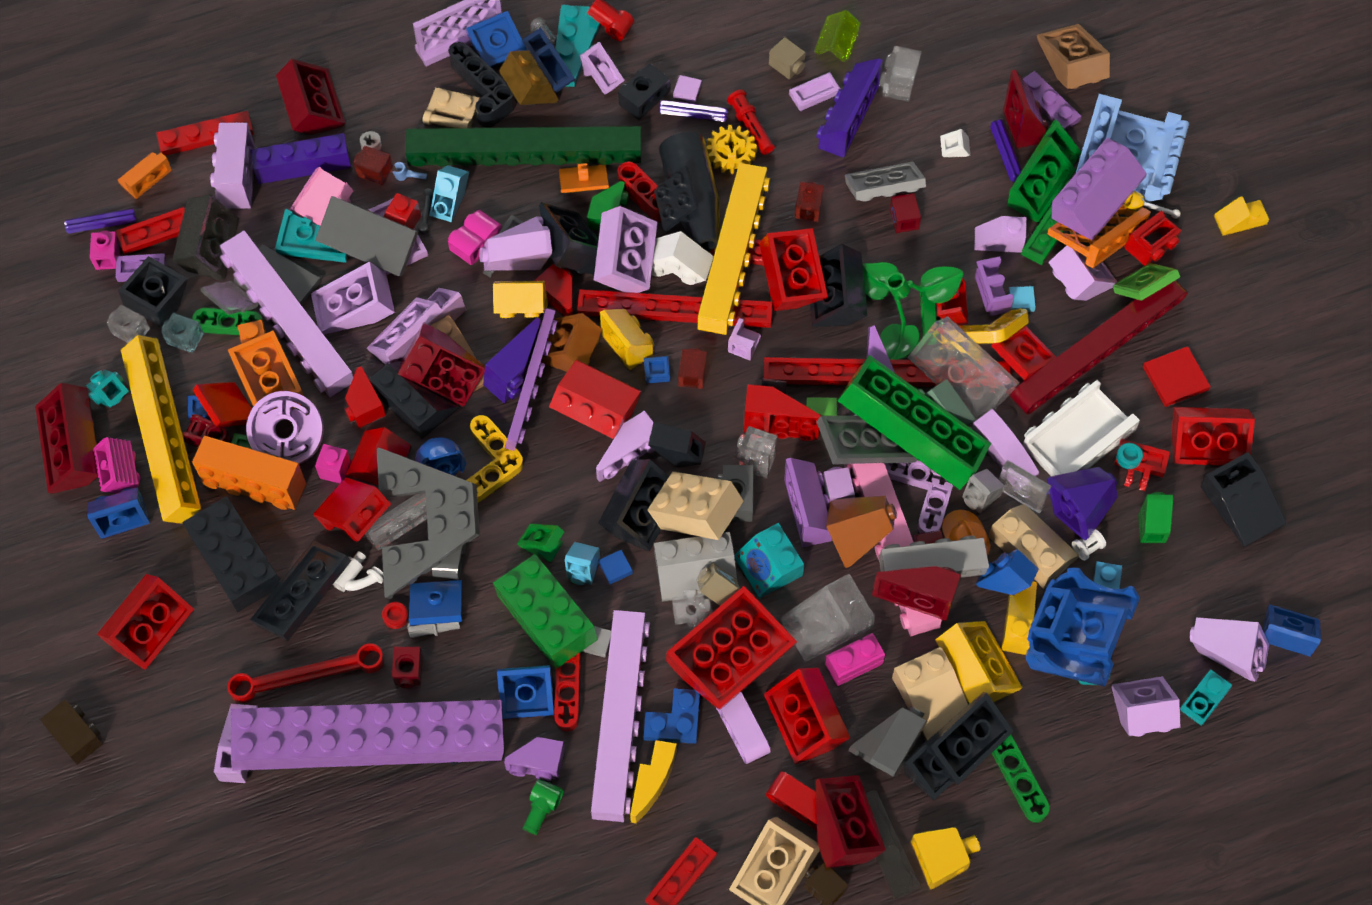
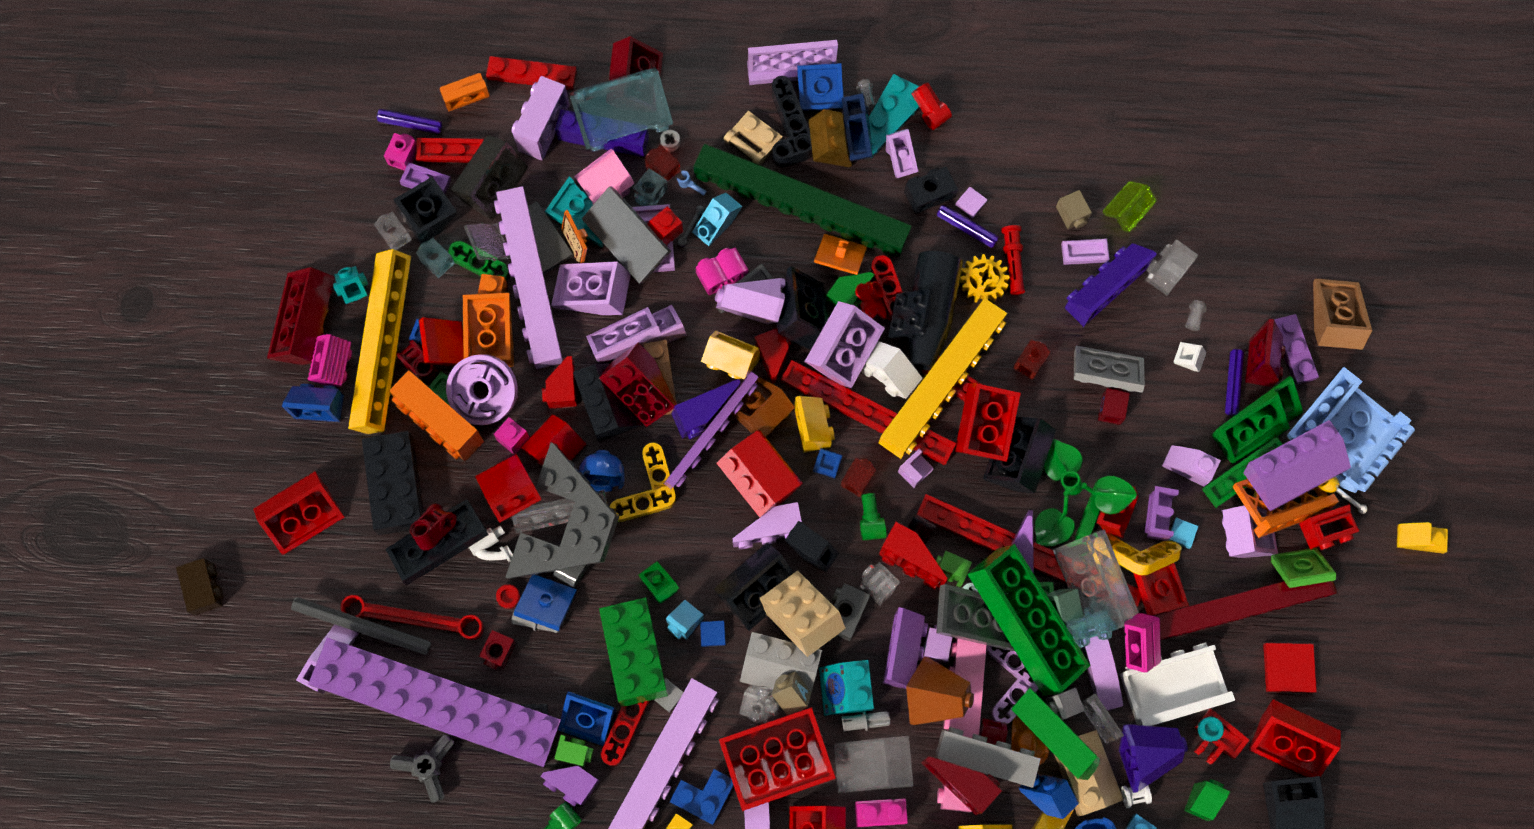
camera: 20 degrees right, 10 degrees up
none -> dark grey axle [291,597,431,655]
none -> dark grey bush [390,735,455,803]
none -> dark red piece [410,503,457,550]
none -> bright green brick [554,735,594,767]
none -> piece [561,210,588,263]
none -> clear light blue windscreen [569,68,673,152]
none -> clear light blue brick [633,168,668,206]
none -> light grey axle [841,711,890,732]
none -> red plate [855,281,886,319]
none -> green pin [860,493,886,541]
none -> green brick [1011,688,1100,780]
none -> clear light blue hips [1066,607,1117,648]
none -> dark pink brick [1124,613,1161,673]
none -> clear pin [1185,300,1207,331]

